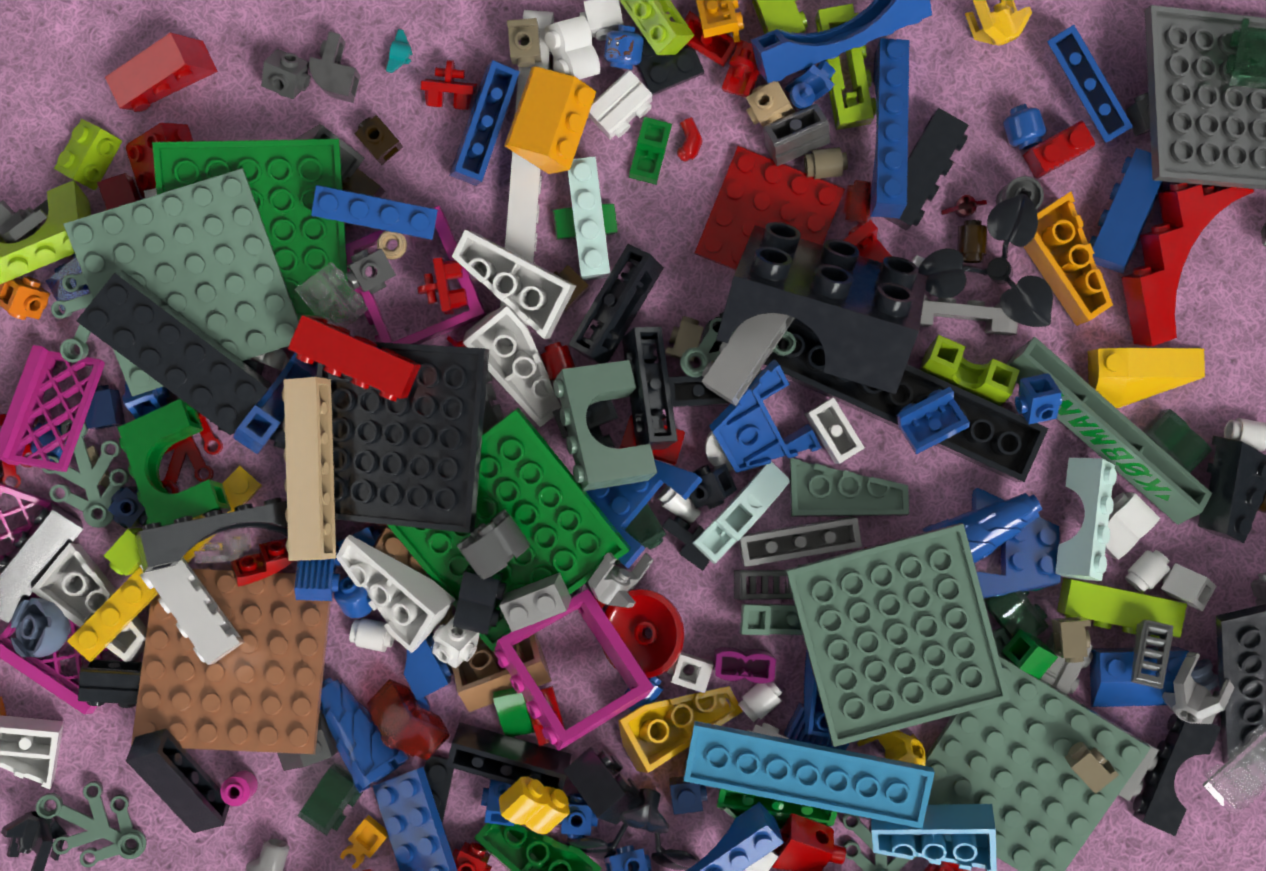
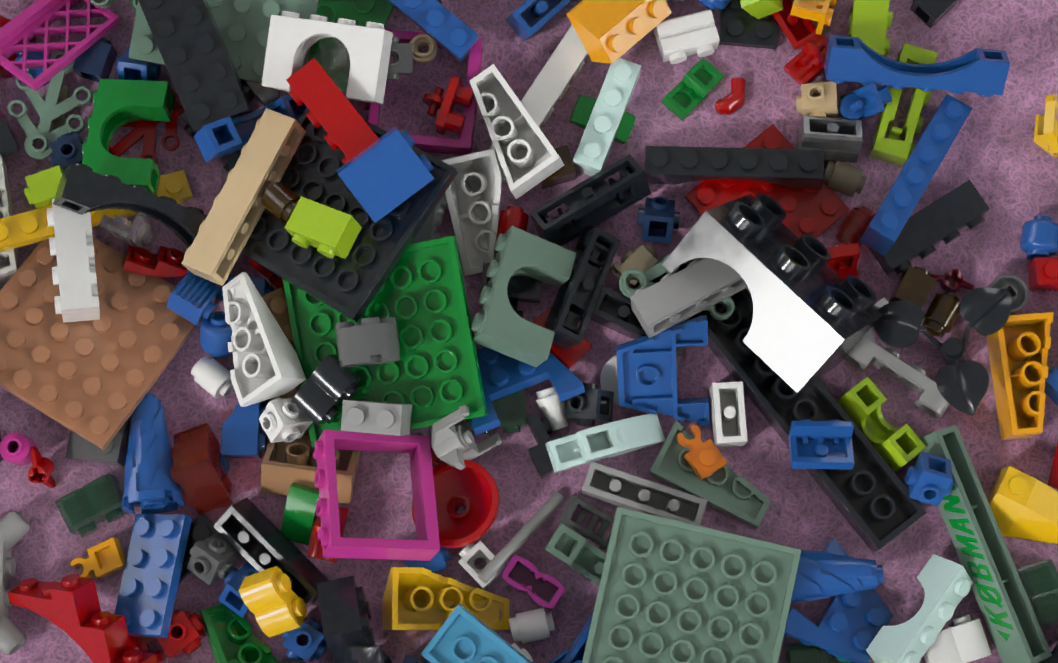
camera: 25 degrees right, 10 degrees down
none -> red piece [27,446,56,489]
none -> dark grey brick [187,532,239,585]
none -> white arch [261,11,393,104]
none -> dark brown brick [261,182,300,223]
none -> lime brick [285,196,362,259]
none -> blue brick [336,127,434,223]
none -> light grey bar [478,492,565,583]
none -> dark blue brick [637,197,680,243]
none -> black arch [645,146,824,189]
none -> orange plate [677,424,727,481]
none -> dark brown brick [888,266,937,308]

